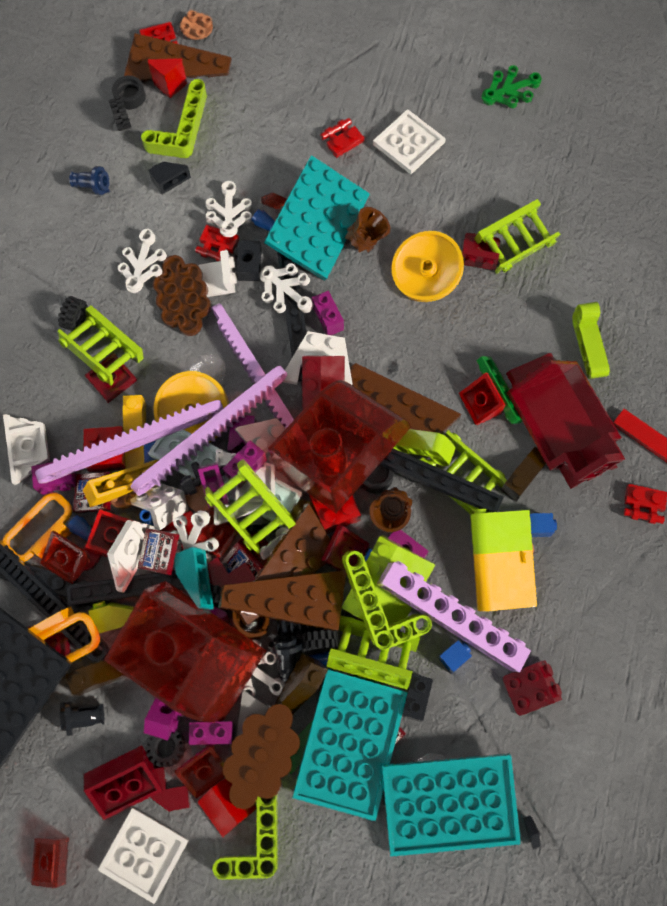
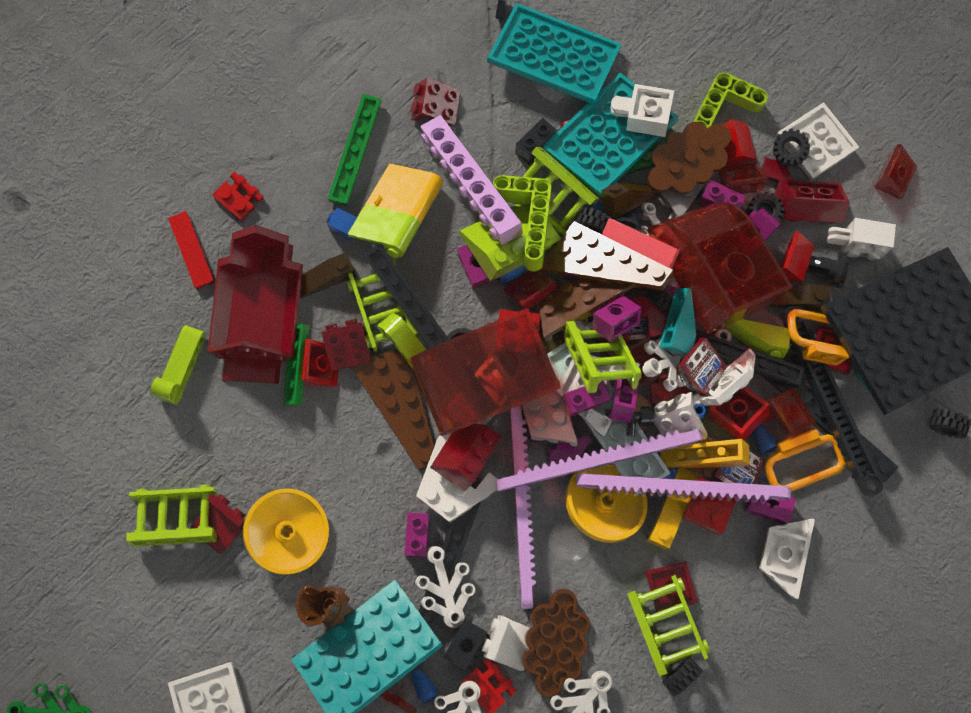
camera: 155 degrees left, 5 degrees up
reddish brown hat [370,487,412,532] -> none
blue brick [438,640,472,674] -> none
none -> dark red bracket [321,318,370,371]
none -> green plate [328,94,382,206]
none -> magenta brick [593,296,641,341]
none -> coral tile [602,218,680,269]
none -> white brick [611,84,674,137]
none -> black tyre [773,129,810,167]
none -> red slope [776,231,815,282]
none -> white brick [827,218,896,261]

